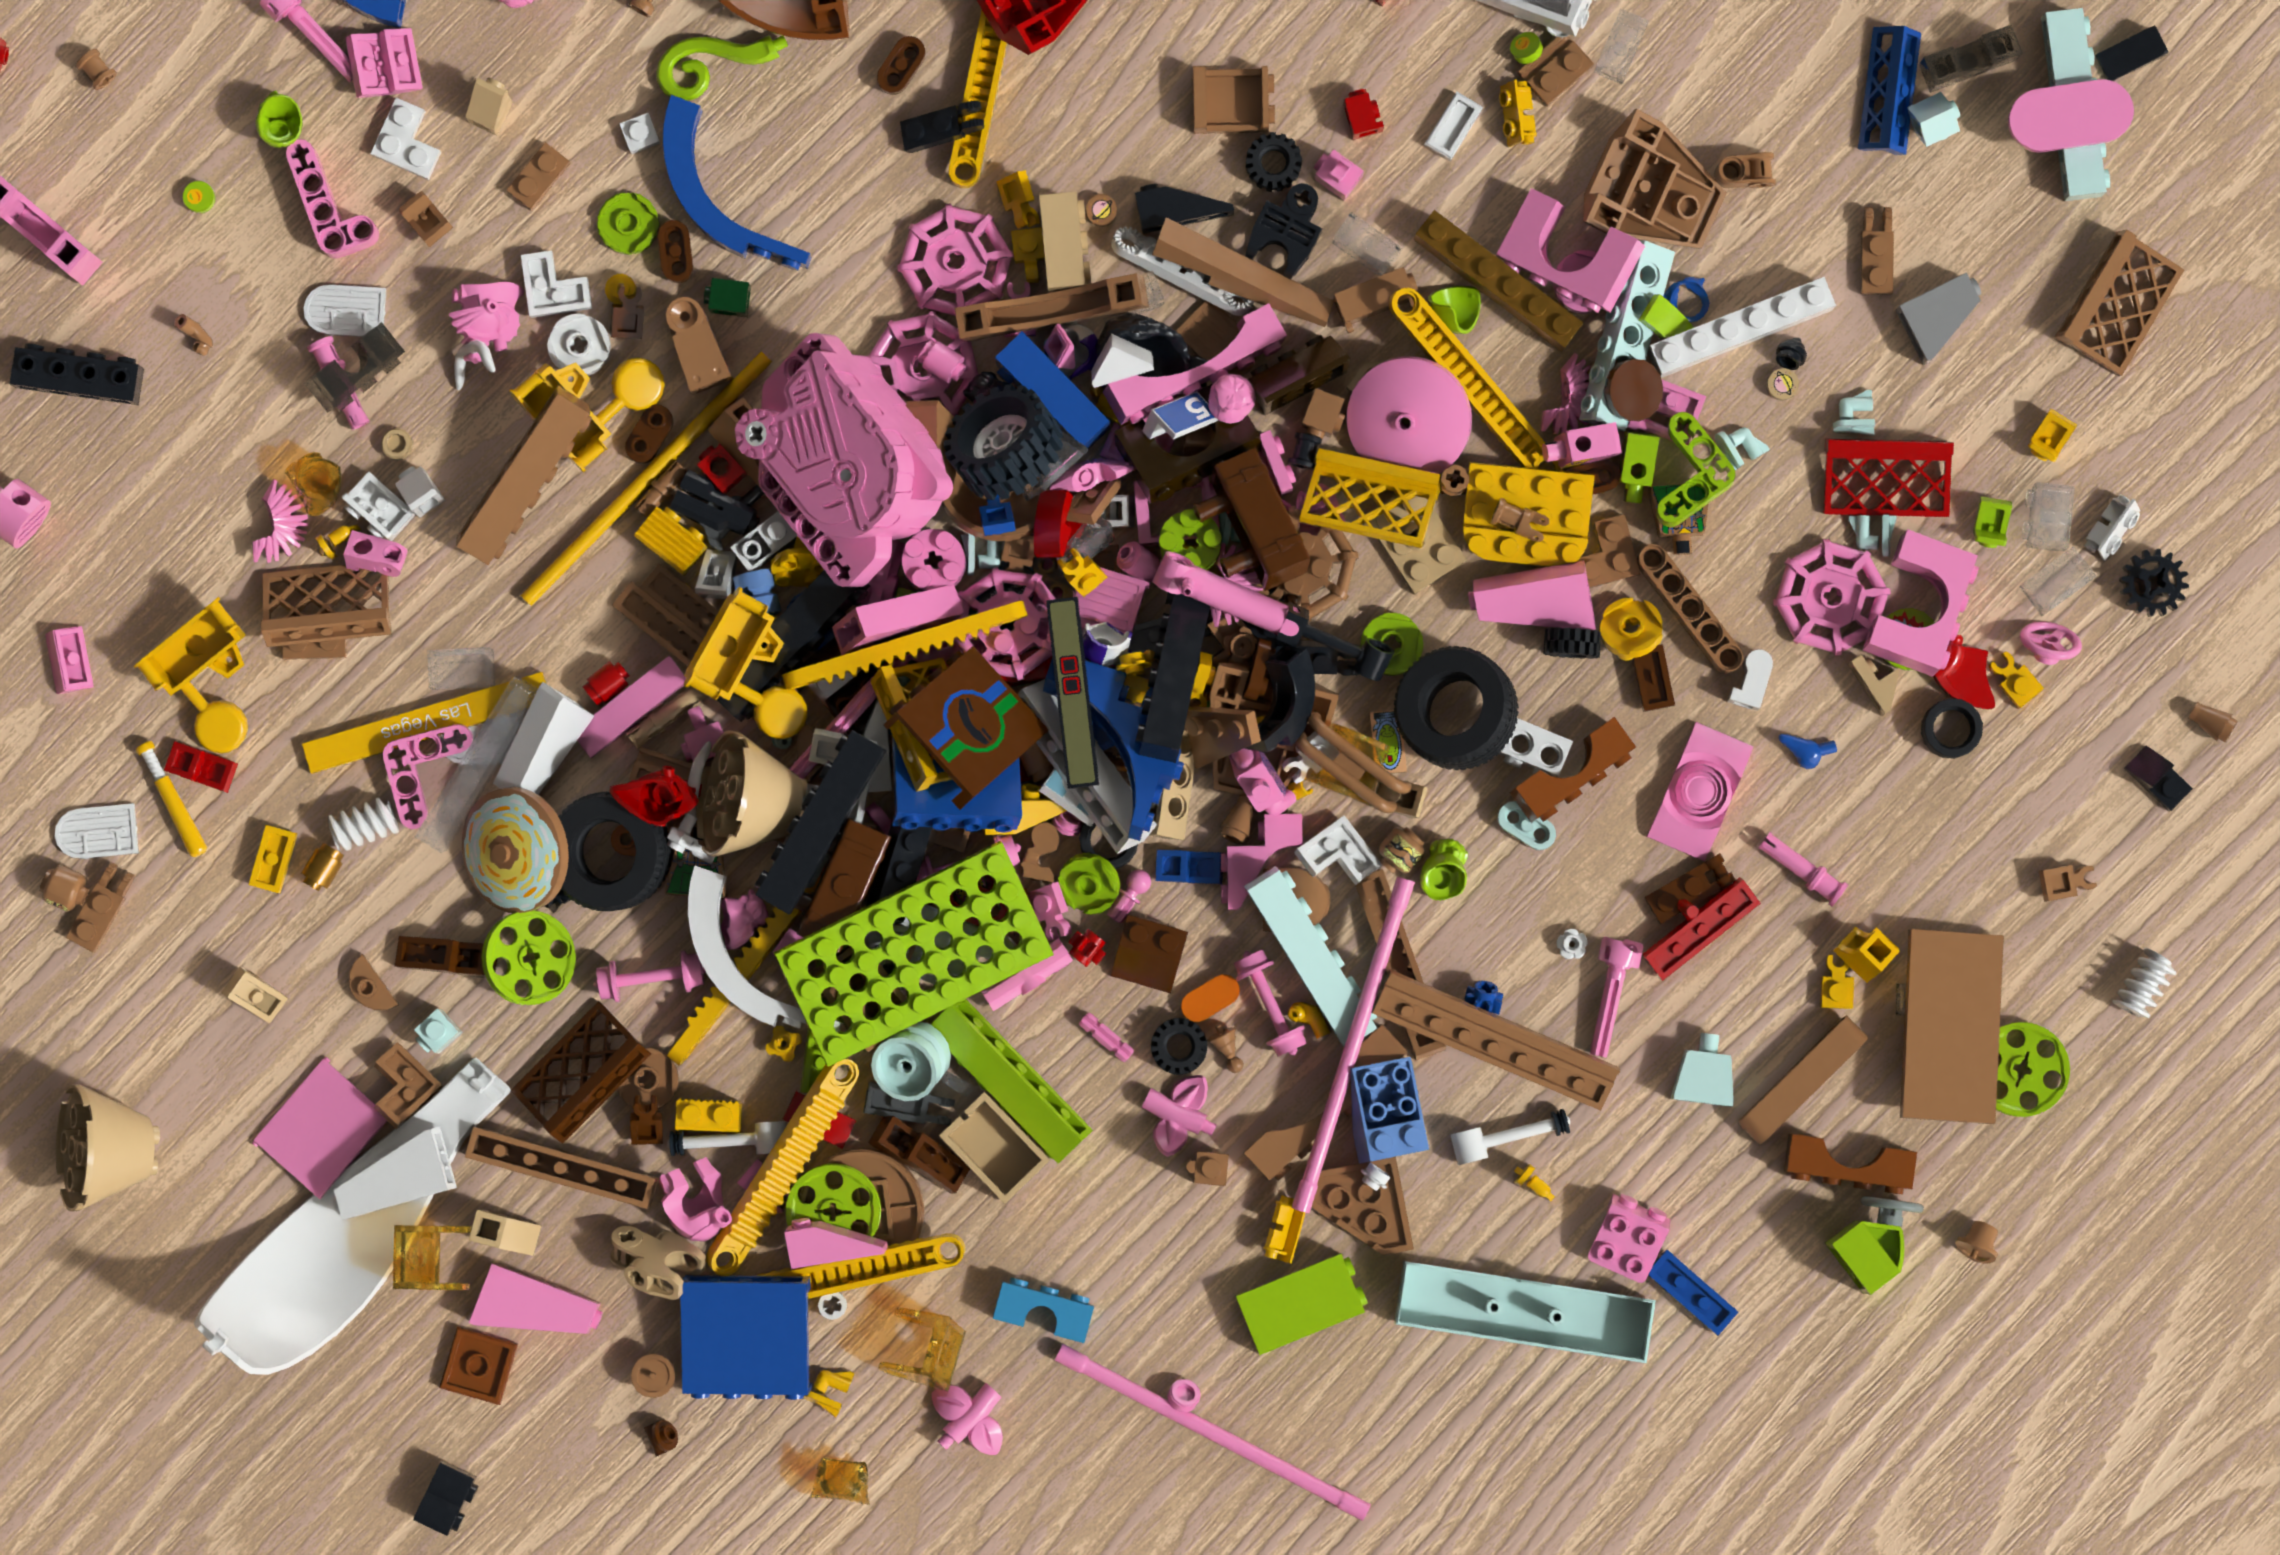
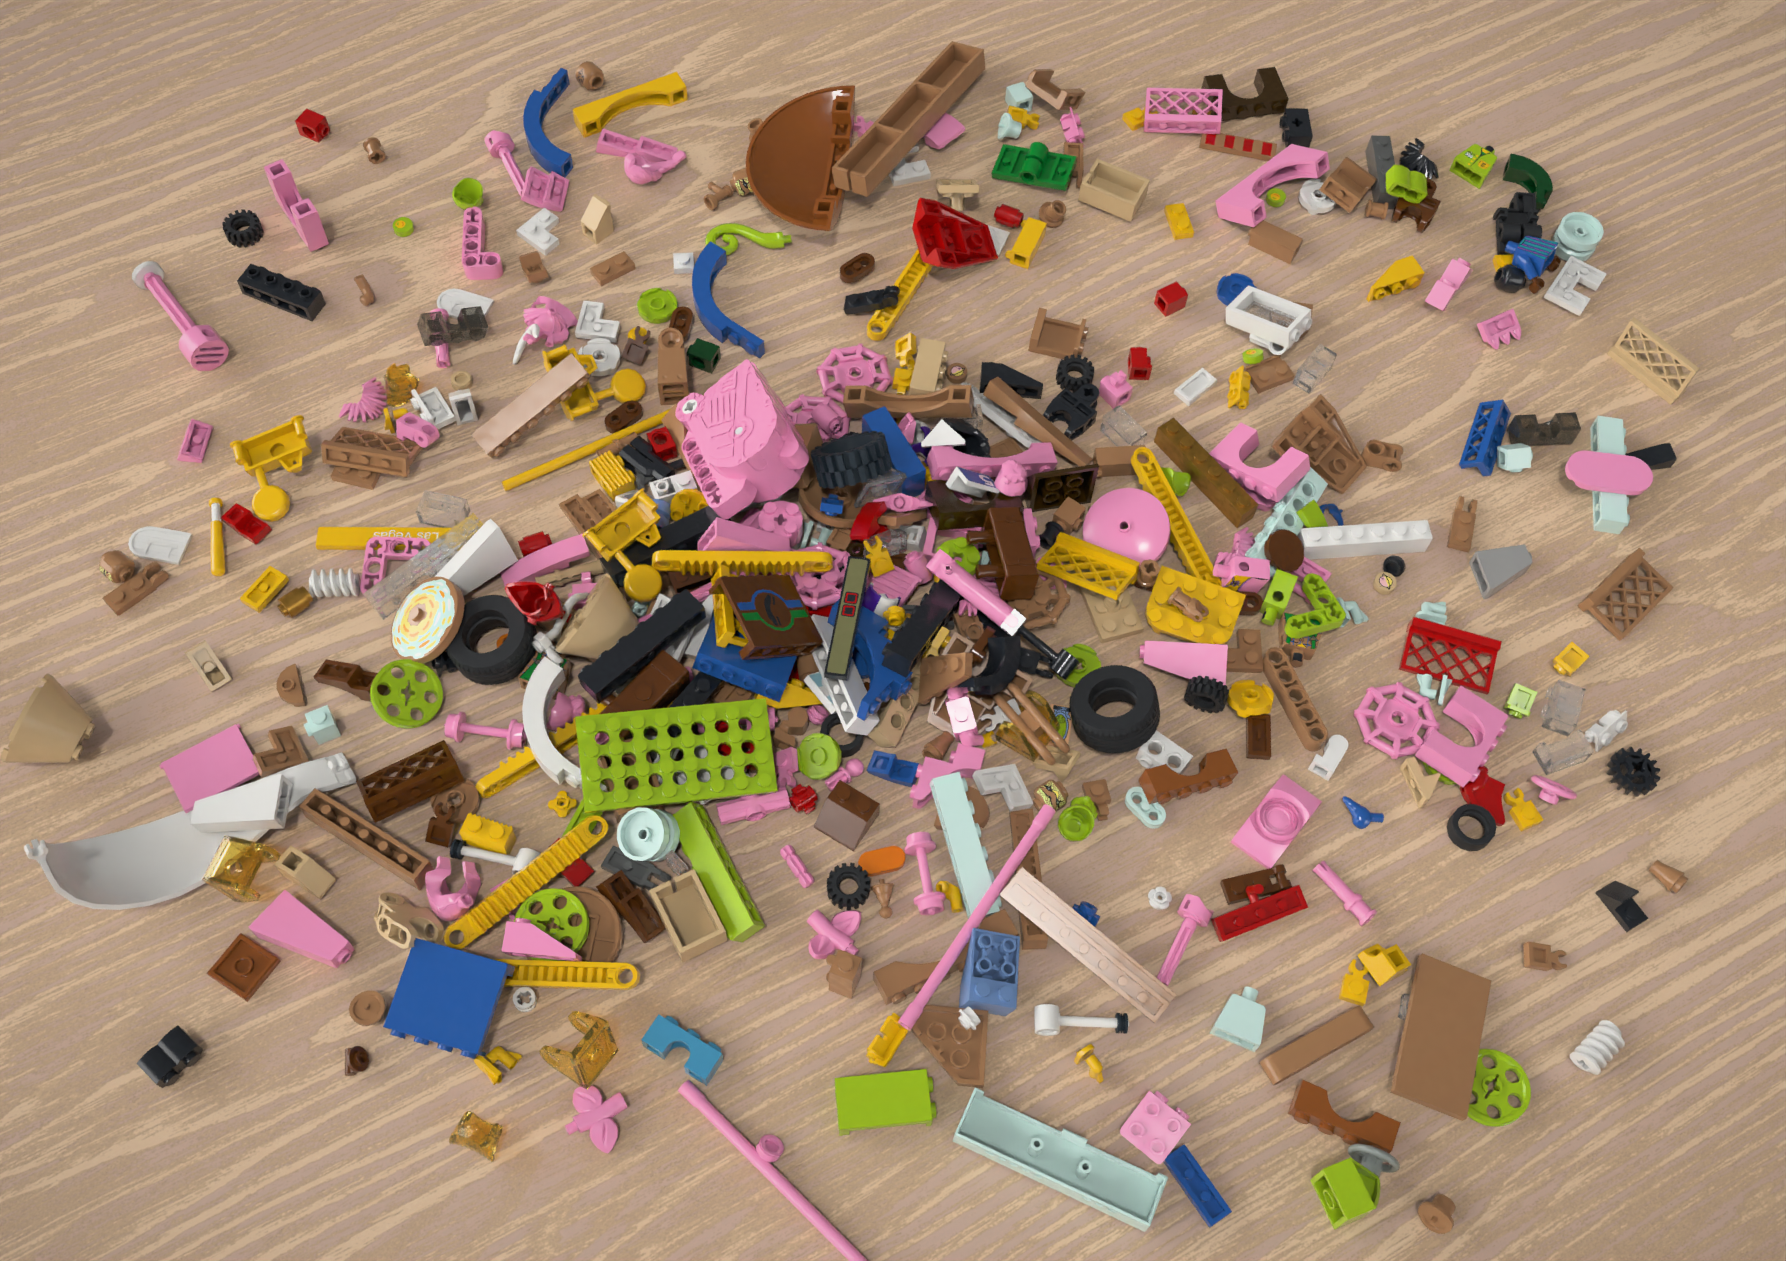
camera: 10 degrees right, 25 degrees down
none -> medium nougat plate [1082,779,1111,821]

